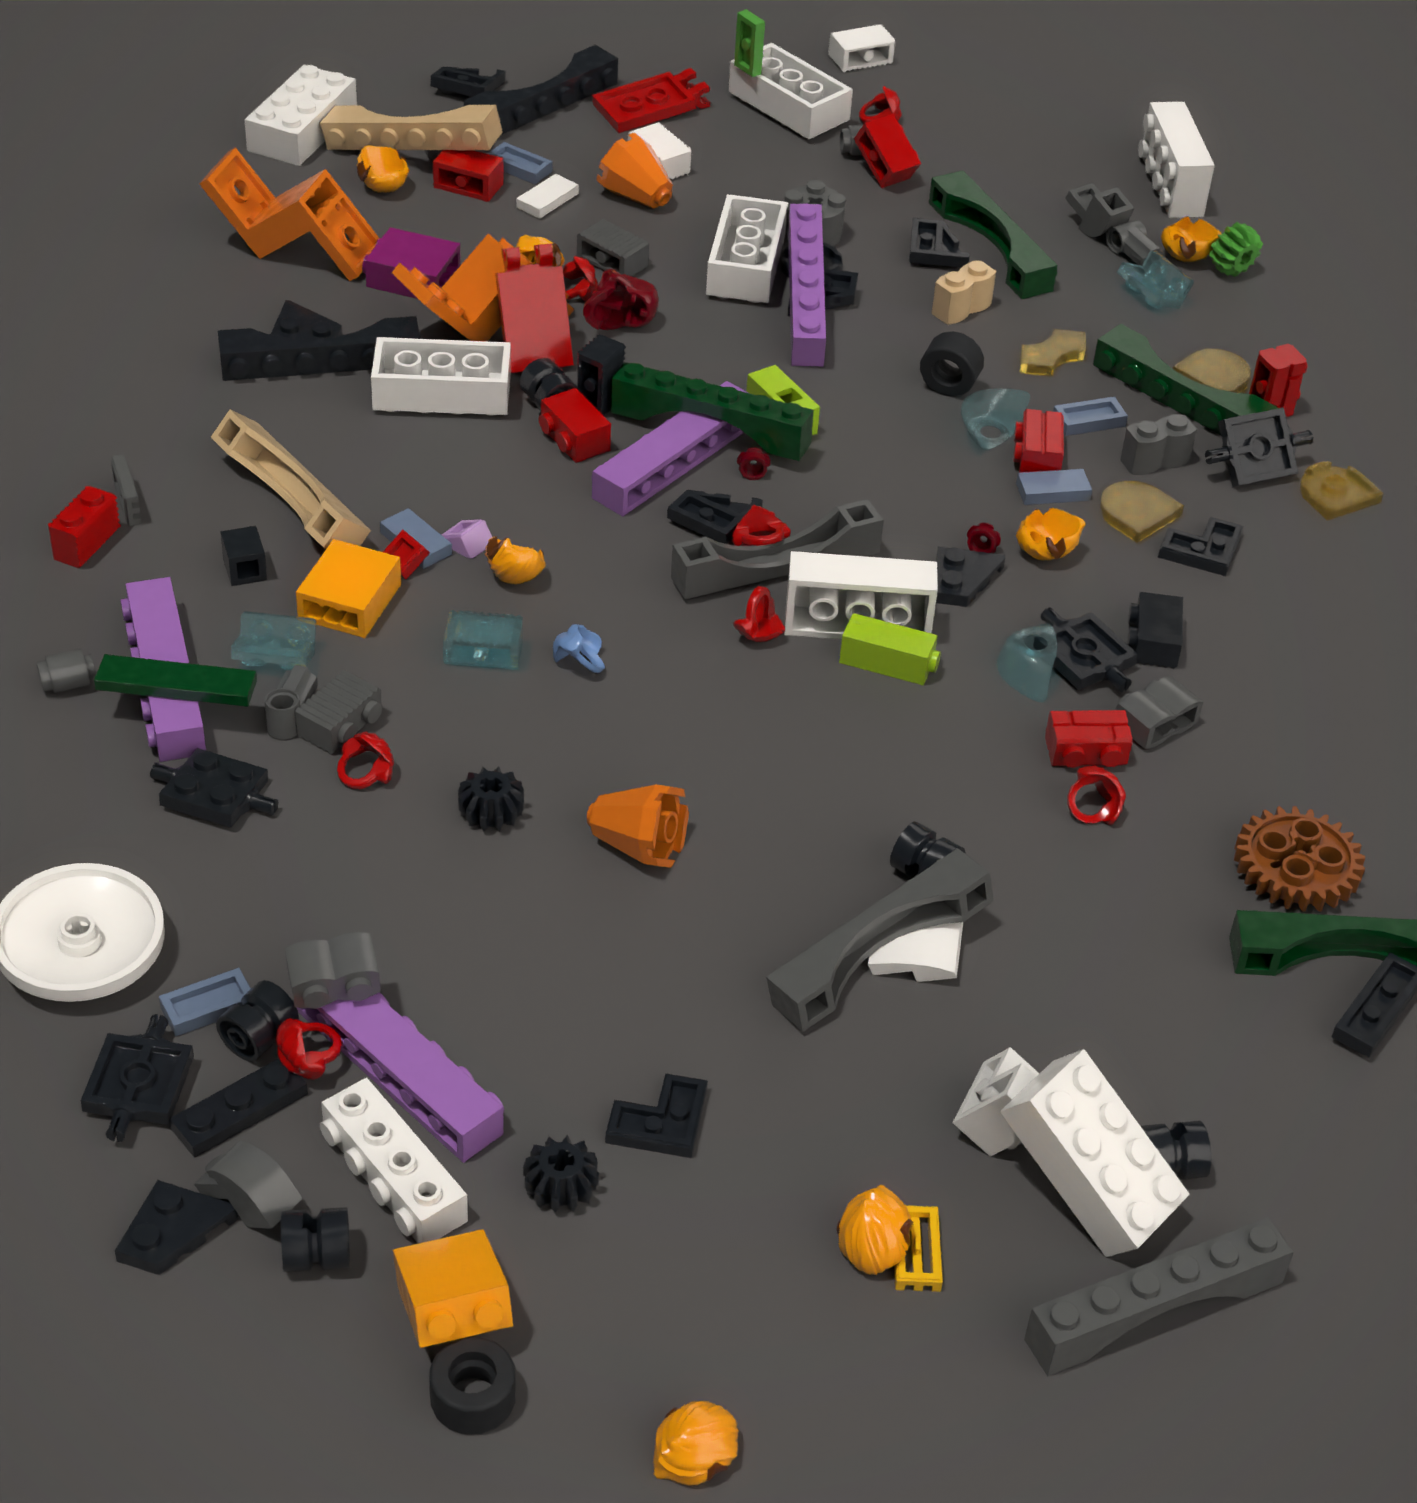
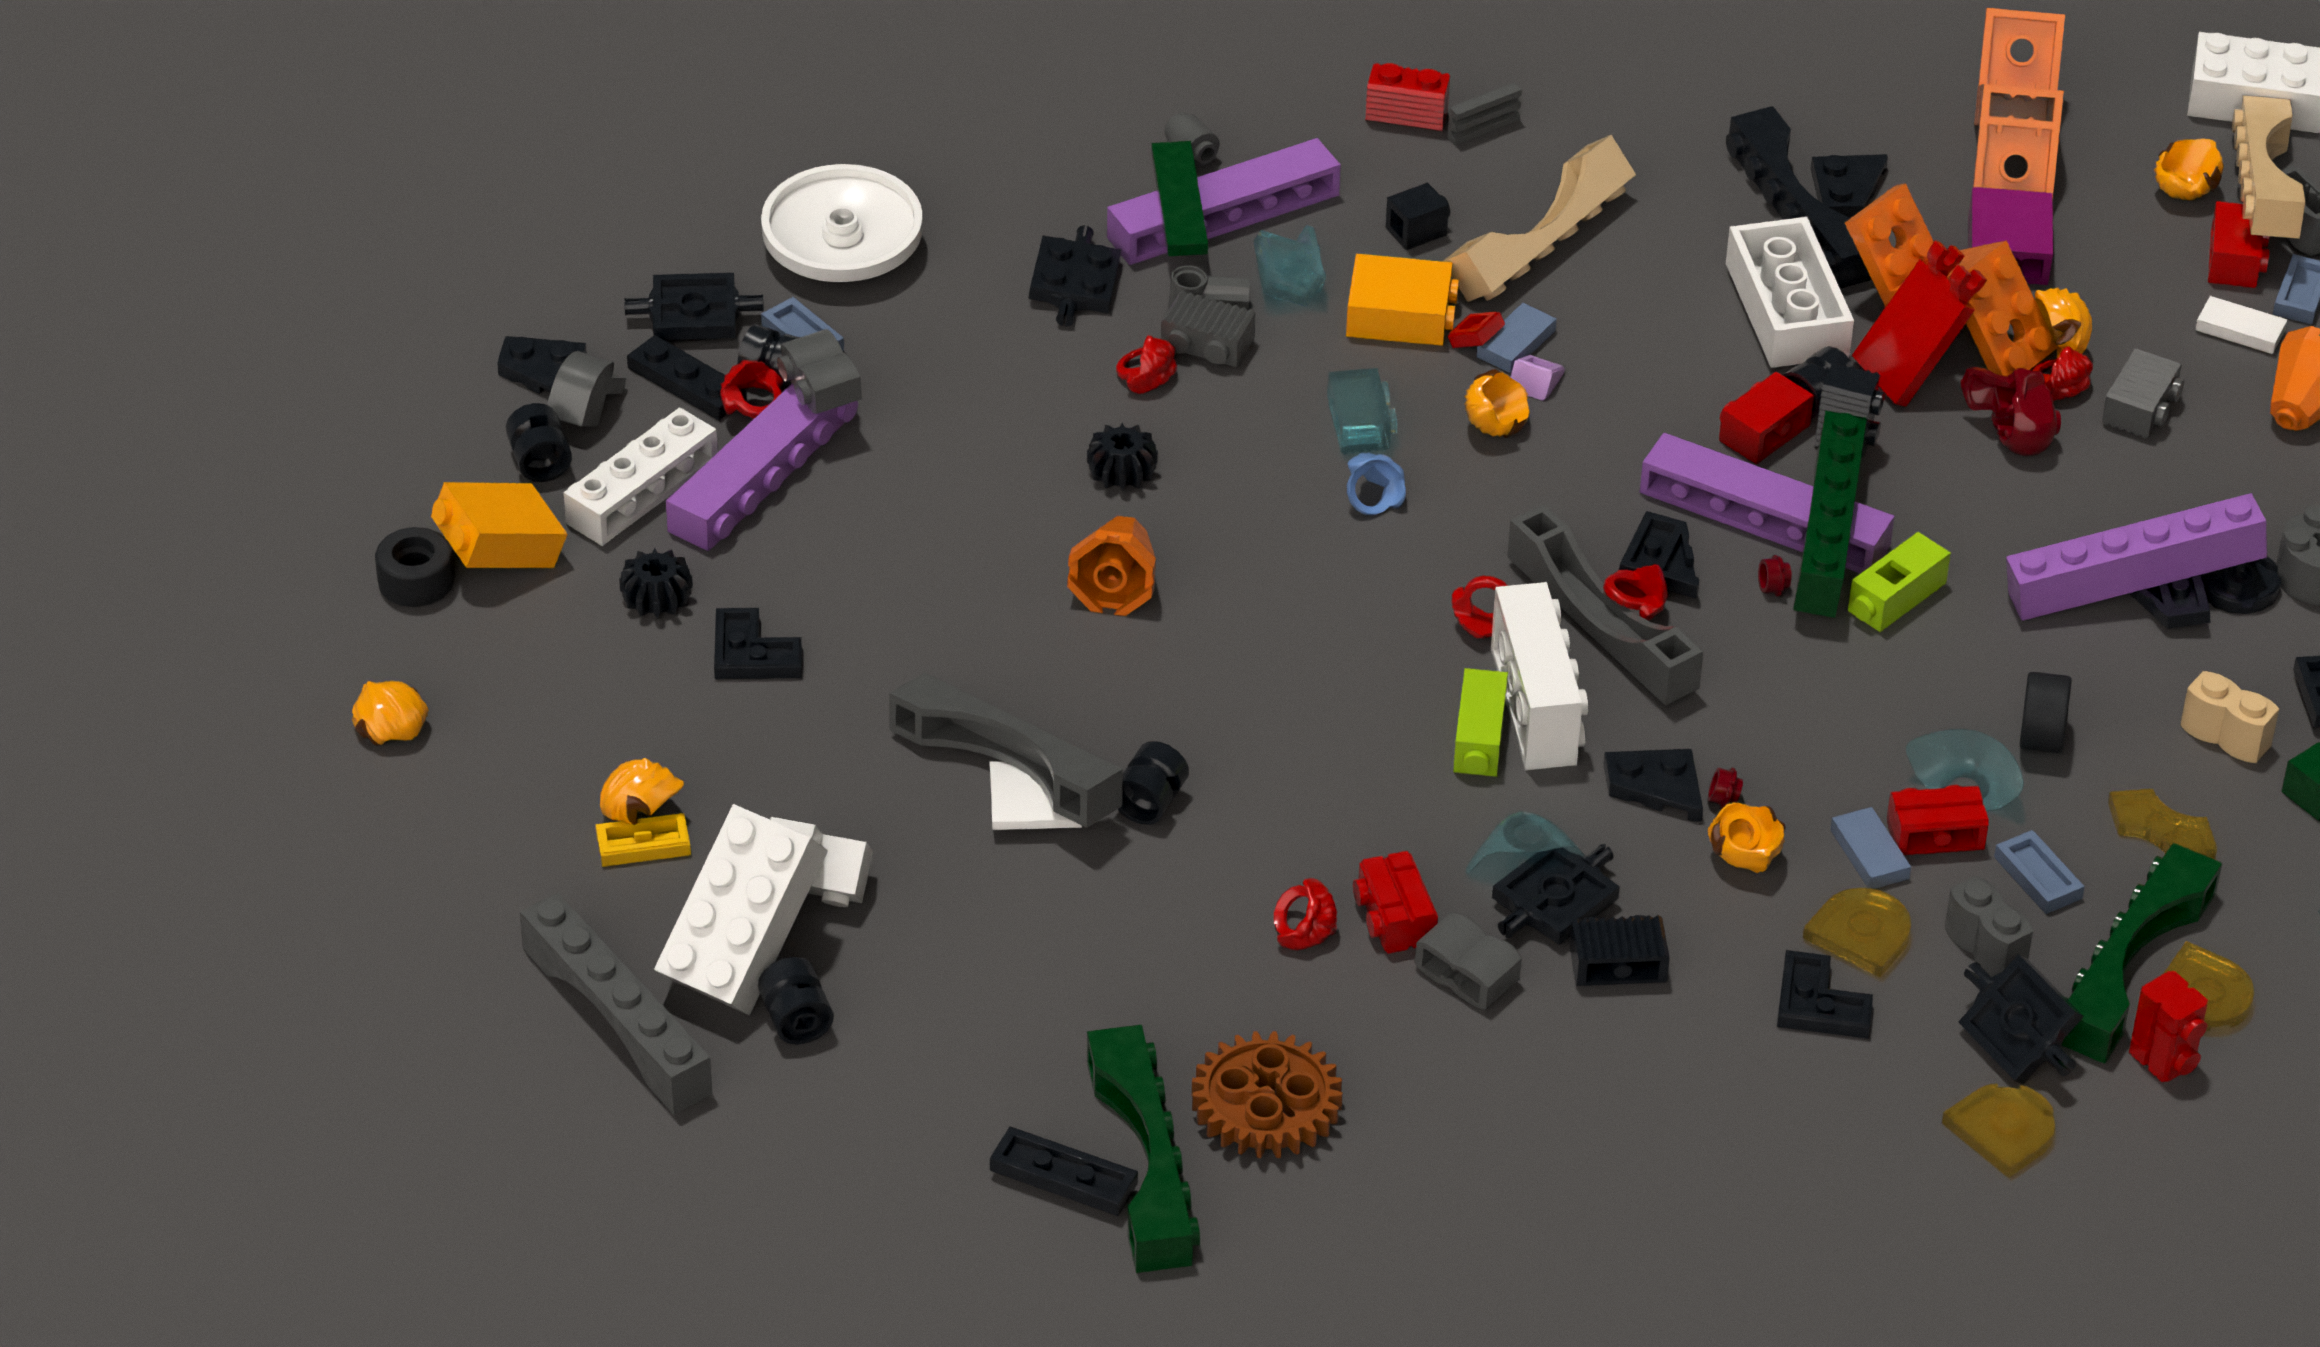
camera: 80 degrees right, 0 degrees up
white brick [706,194,788,303] -> none

